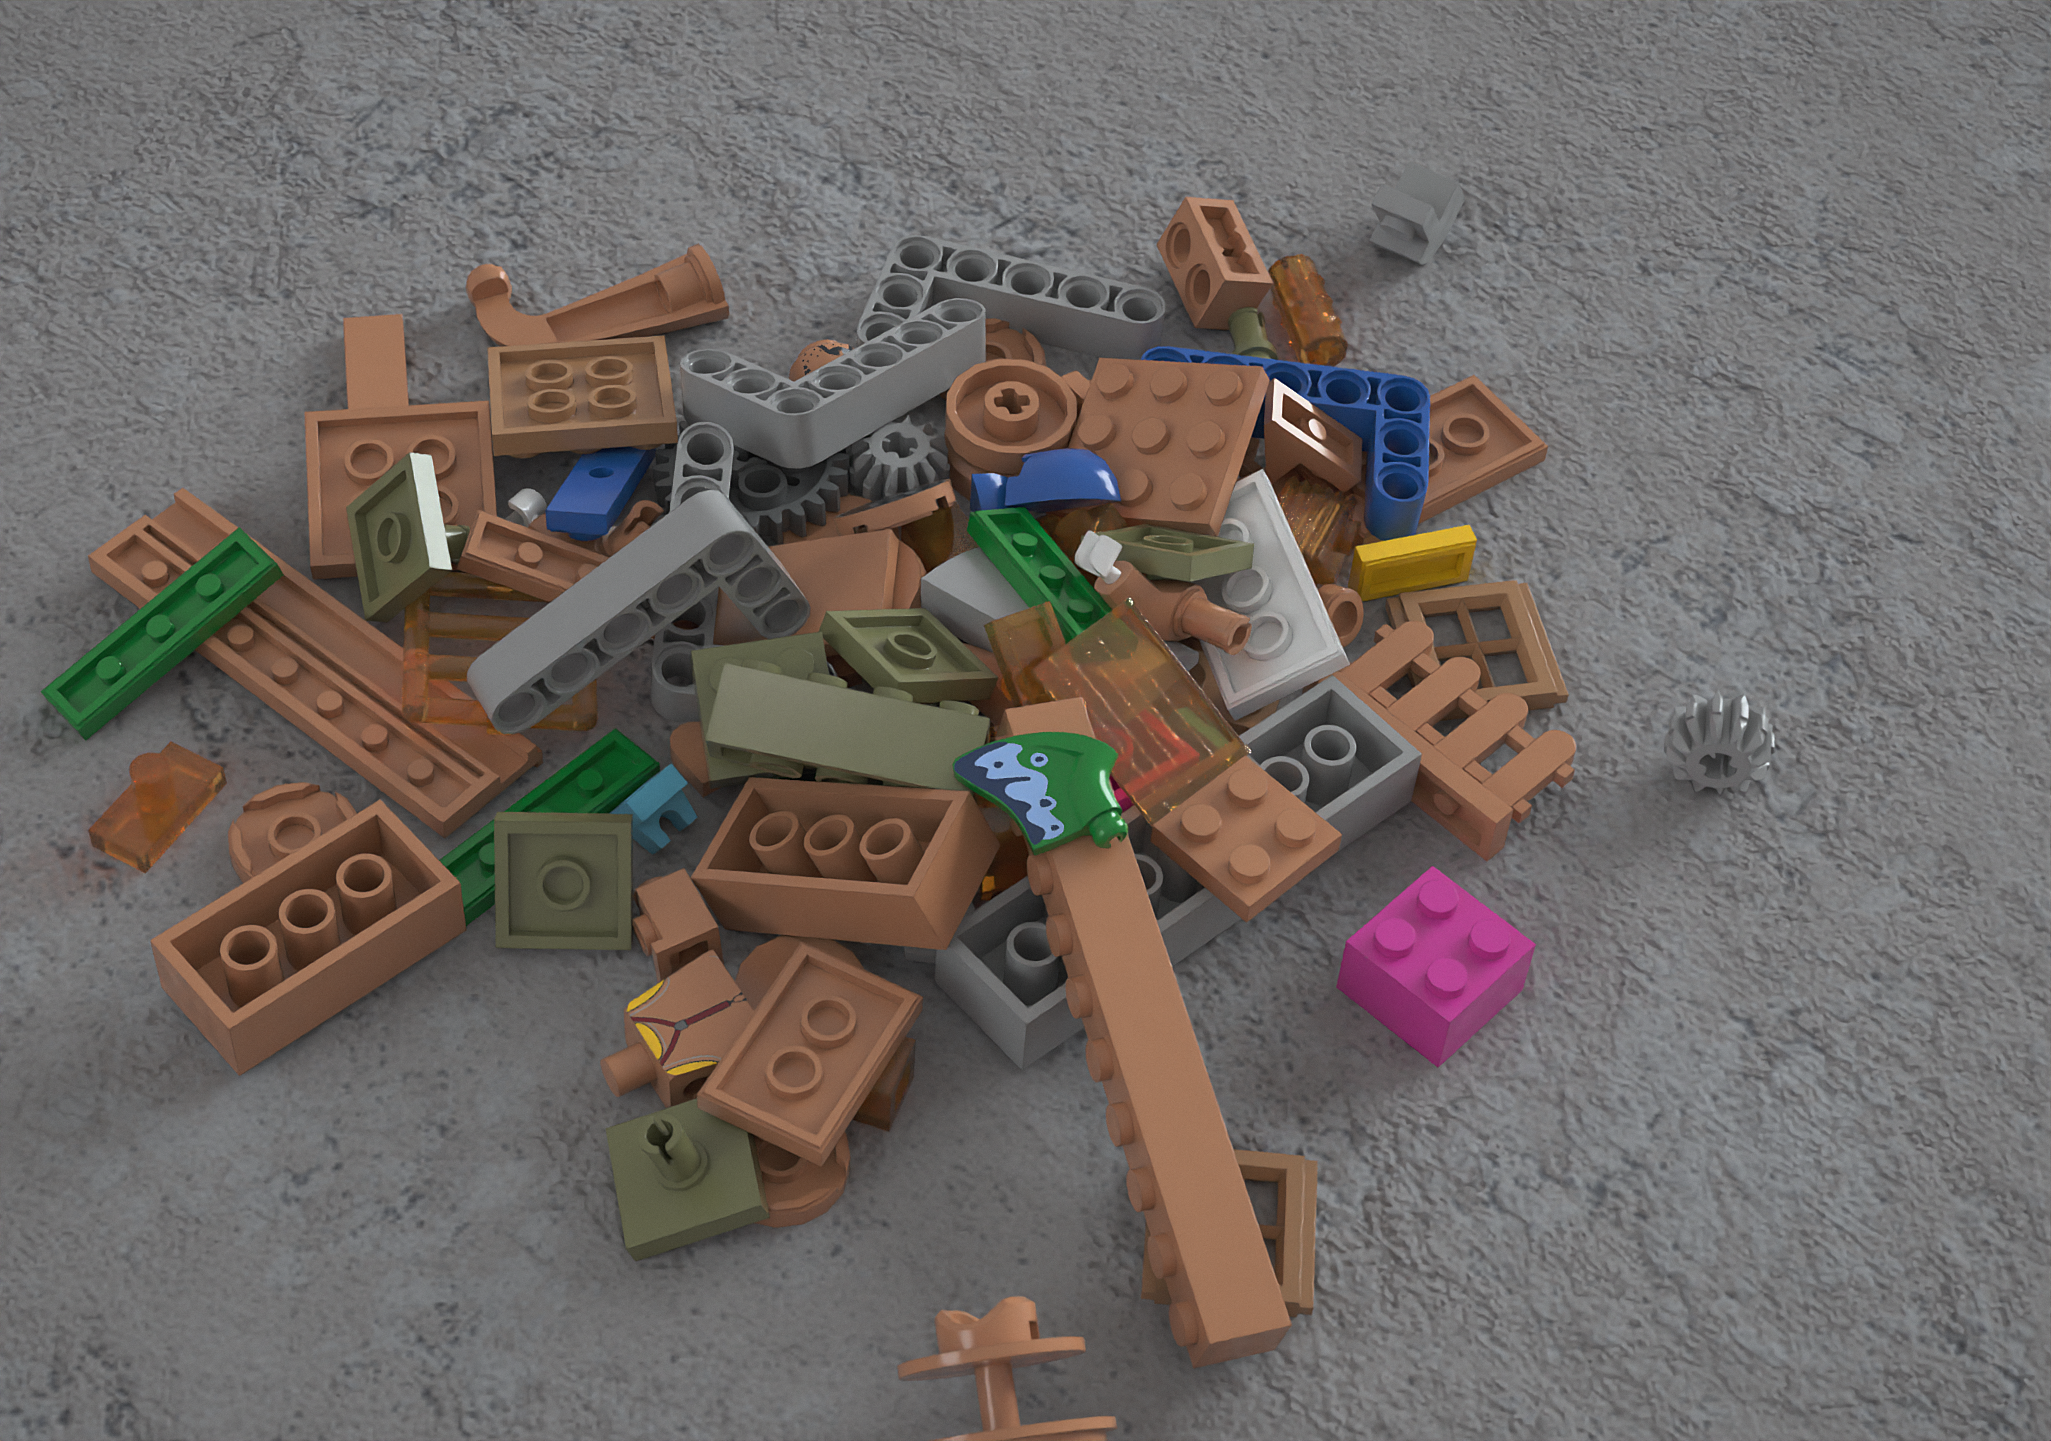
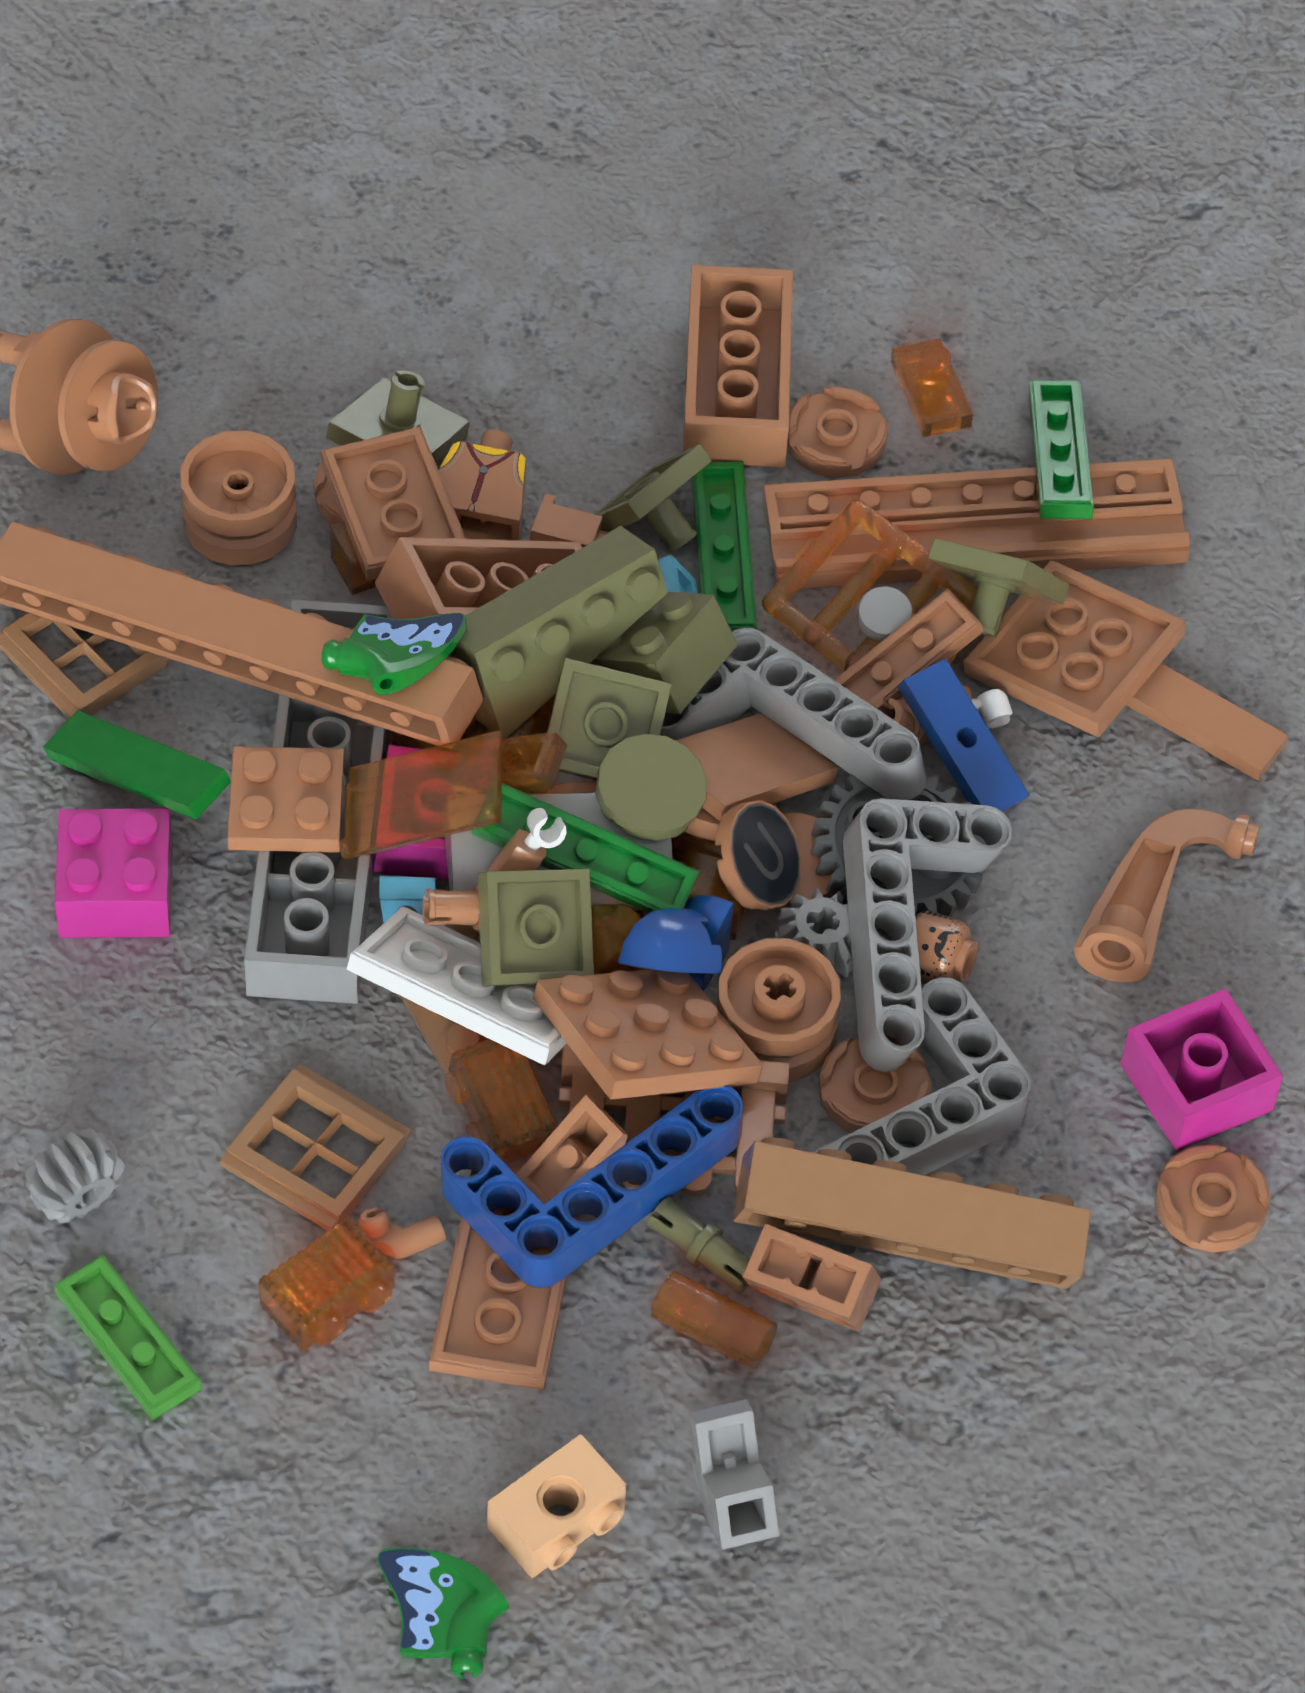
camera: 135 degrees right, 5 degrees up
light grey beam [467,490,811,734] -> none
medium nougat plate [487,336,678,458] -> none
nougat fence [1302,621,1576,861] -> none
nougat tile [1318,584,1364,648] -> none
yellow tile [1348,525,1477,602] -> none
none -> green tile [43,710,231,820]
none -> bright green tile [54,1255,202,1420]
none -> nougat wheel [180,430,297,566]
none -> clear orange brick [258,1217,395,1352]
none -> nougat arm [358,1208,446,1259]
none -> green arm [377,1548,510,1679]
none -> light nougat brick [487,1434,626,1579]
none -> olive tile [595,733,707,841]
none -> medium nougat brick [733,1137,1091,1289]
none -> light grey tile [857,586,912,642]
none -> dark pink brick [1120,988,1283,1152]
none -> nougat tile [1154,1144,1271,1253]

